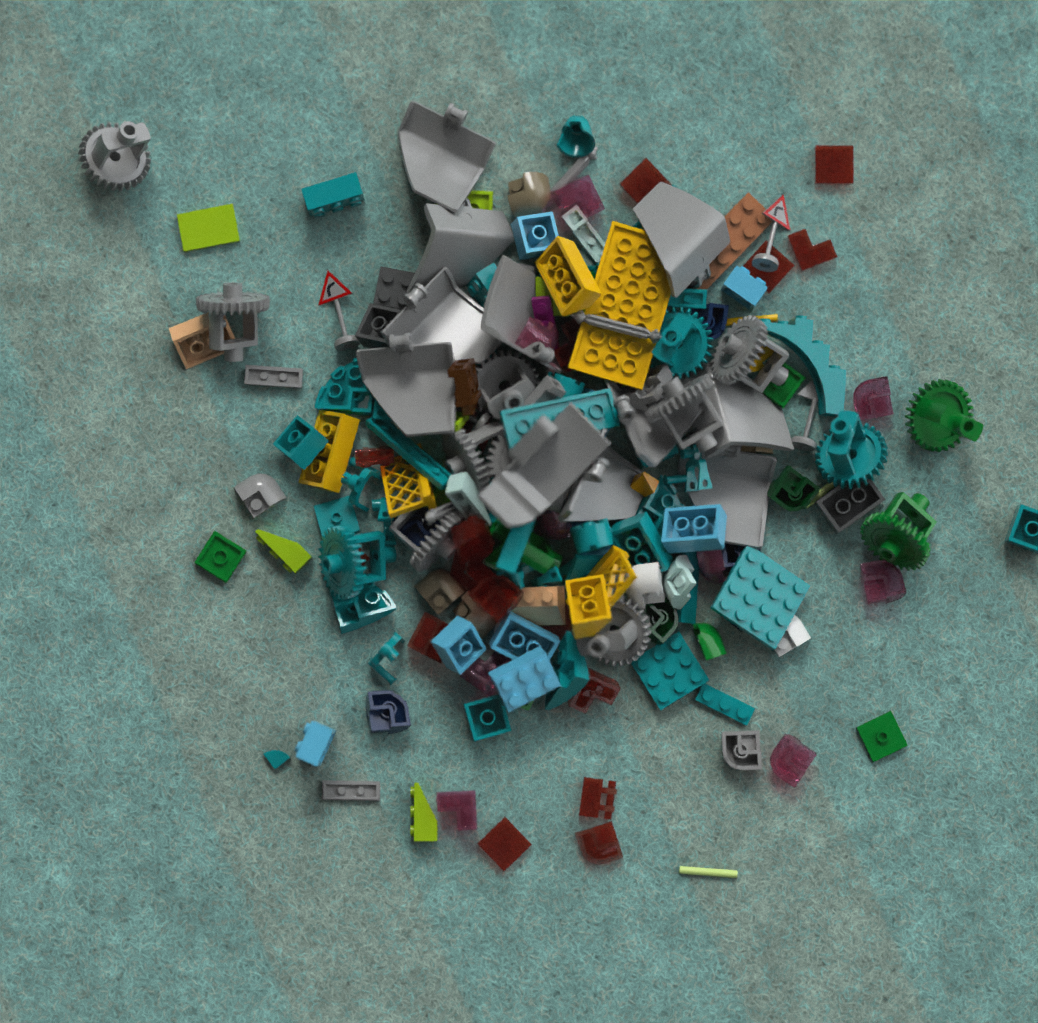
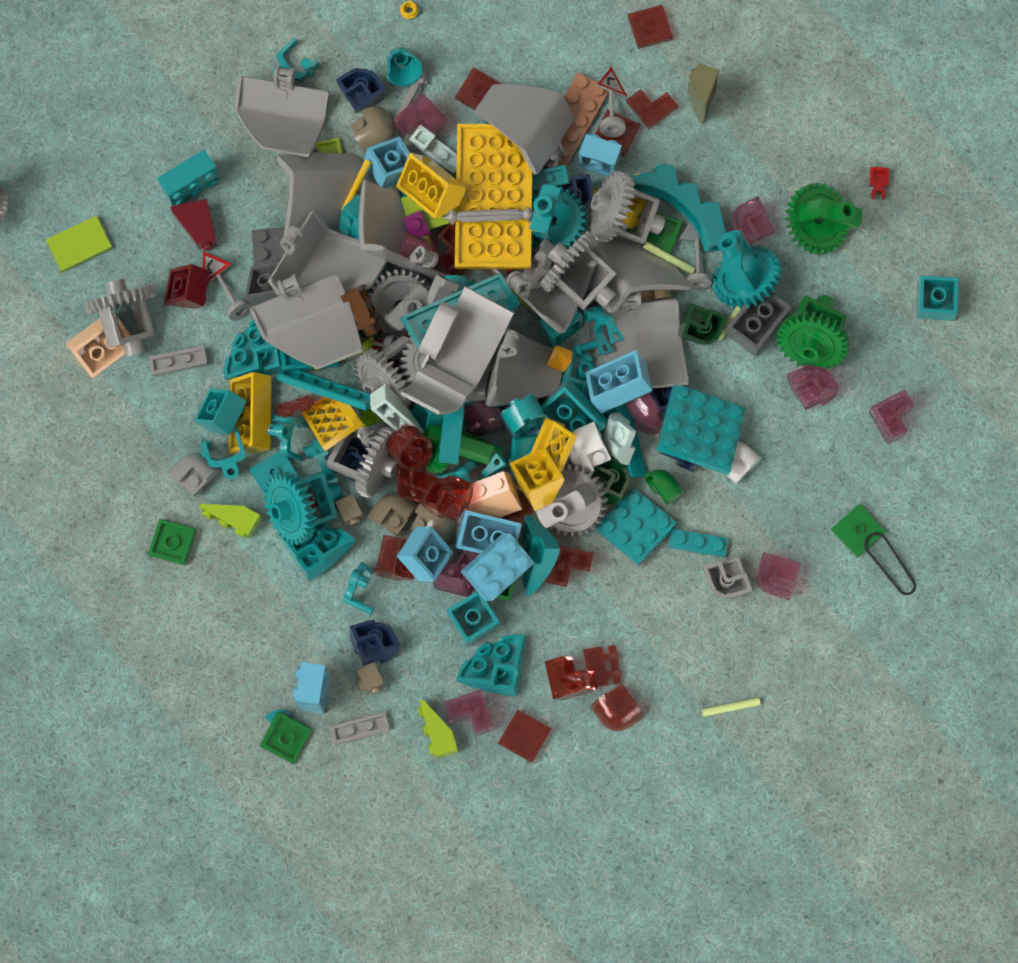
camera: 10 degrees left, 10 degrees down
none -> dark red slope [164,264,210,309]
none -> dark red slope [170,199,217,251]
none -> teal piece [200,428,245,479]
none -> green plate [259,711,312,764]
none -> teal piece [272,36,320,82]
none -> dark tan brick [335,494,363,526]
none -> dark blue brick [336,68,387,114]
none -> yellow bar [341,159,372,211]
none -> dark tan brick [356,663,385,695]
none -> yellow plate [400,1,418,19]
none -> teal brick [456,635,526,697]
none -> clear red brick [545,656,598,700]
none -> yellowish green bar [643,242,695,274]
none -> olive slope [687,63,719,124]
none -> black piece [864,532,916,595]
none -> red plate [869,167,889,200]
none -> clear pink brick [869,389,914,445]

